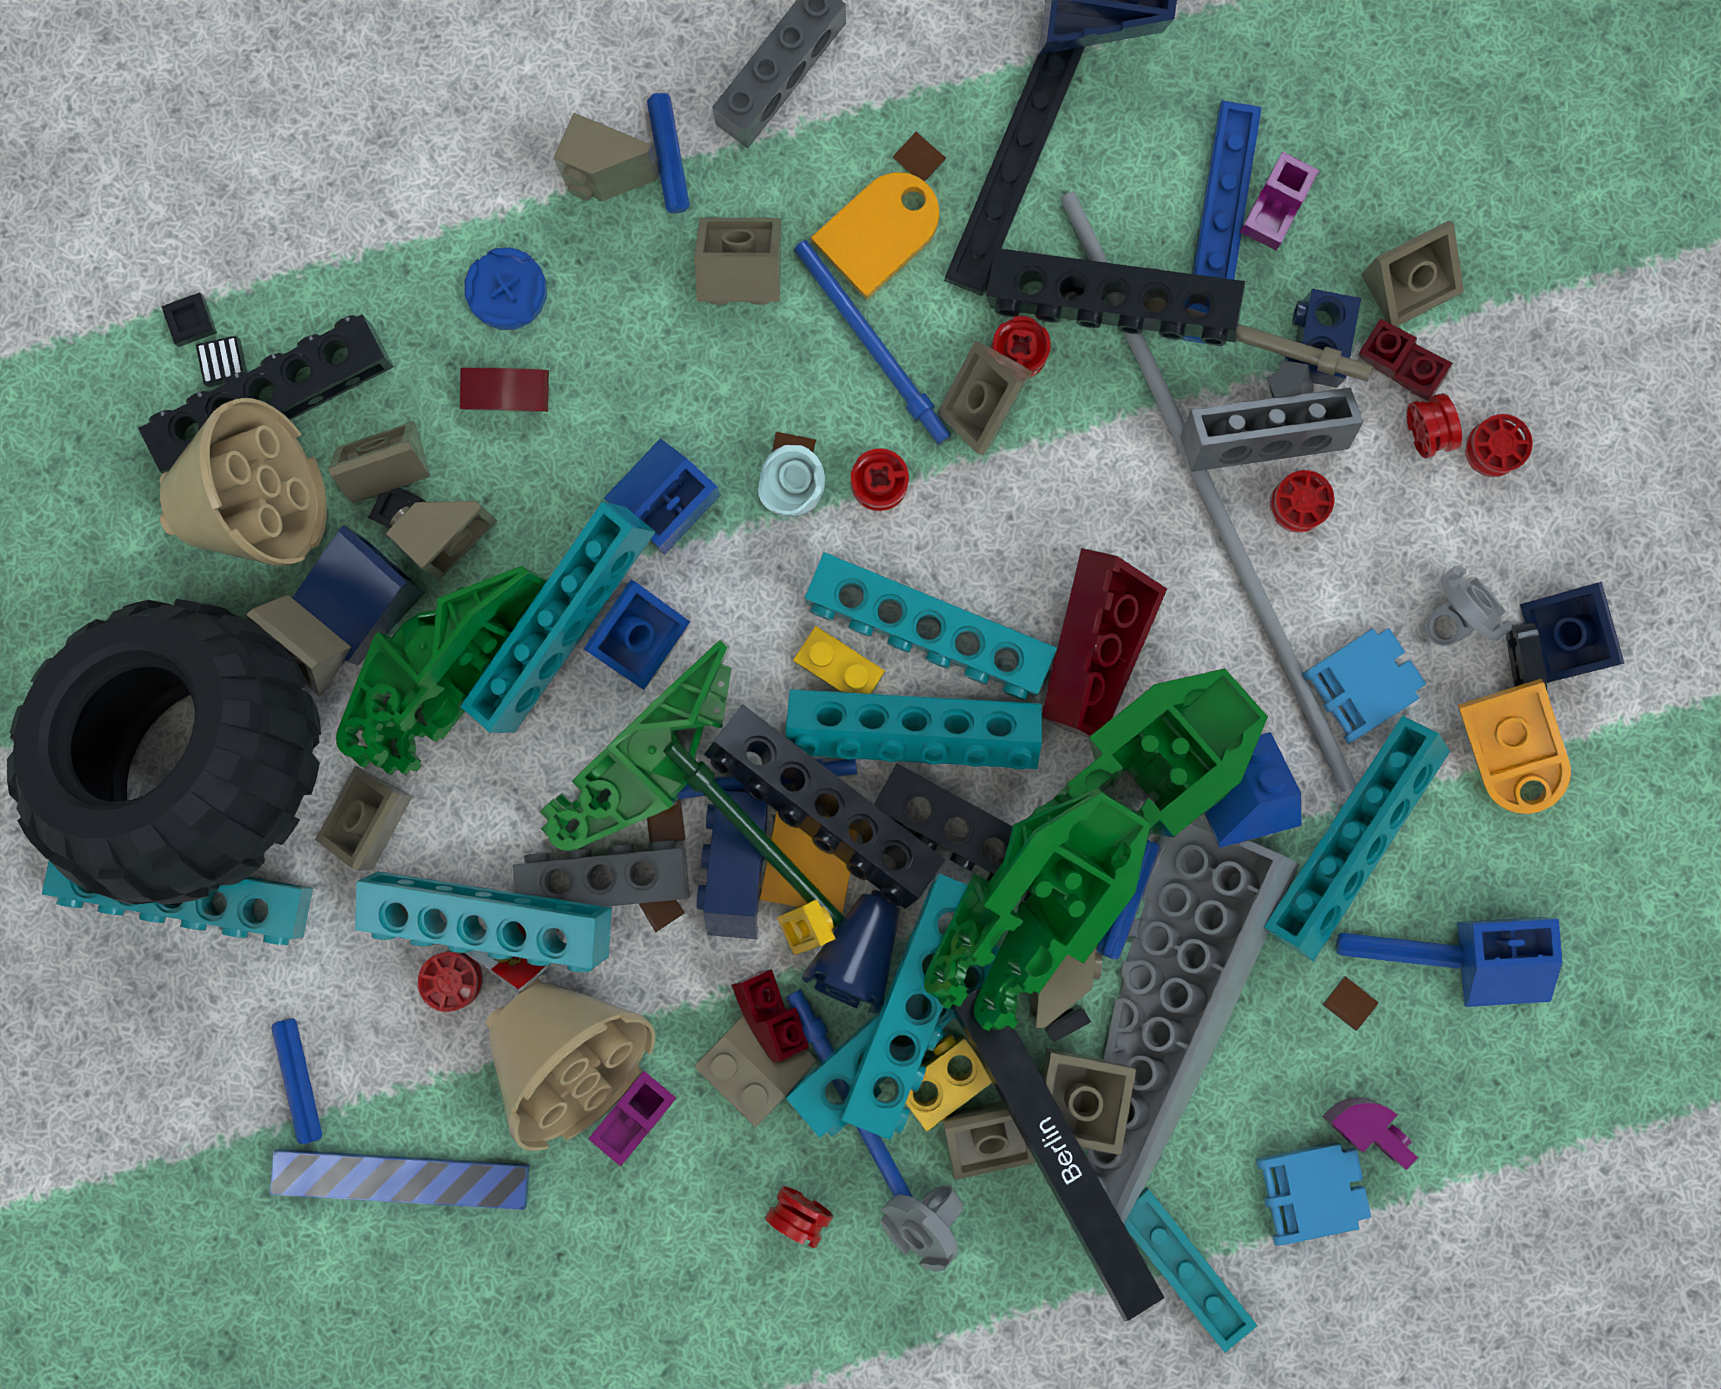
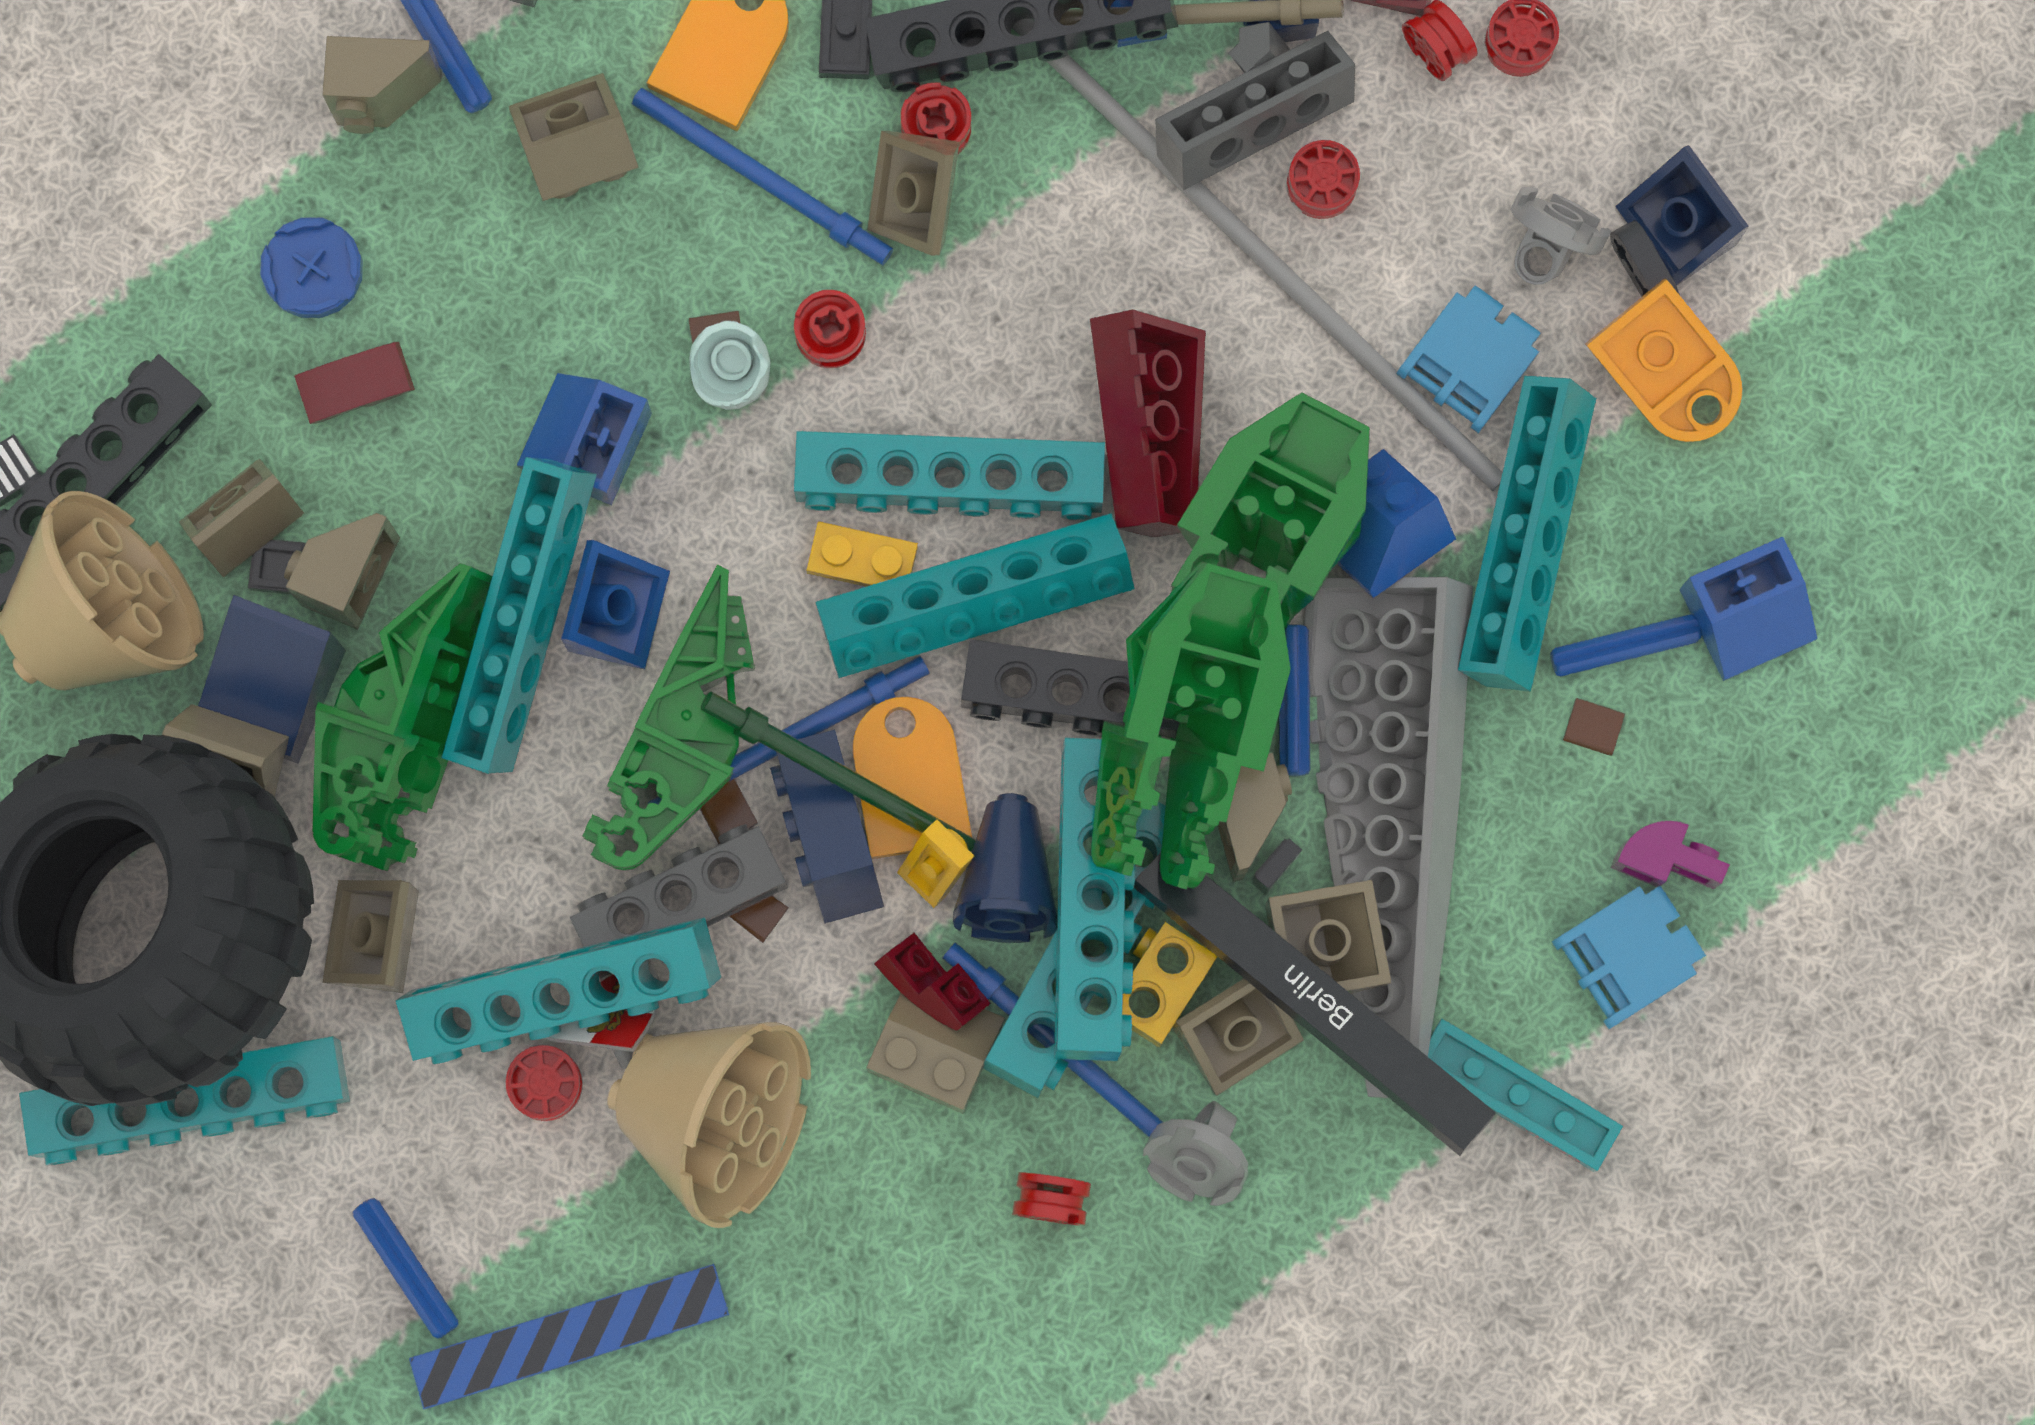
camera: 25 degrees left, 5 degrees down
magenta brick [588,1071,677,1167] -> none
black brick [704,704,945,909] -> none

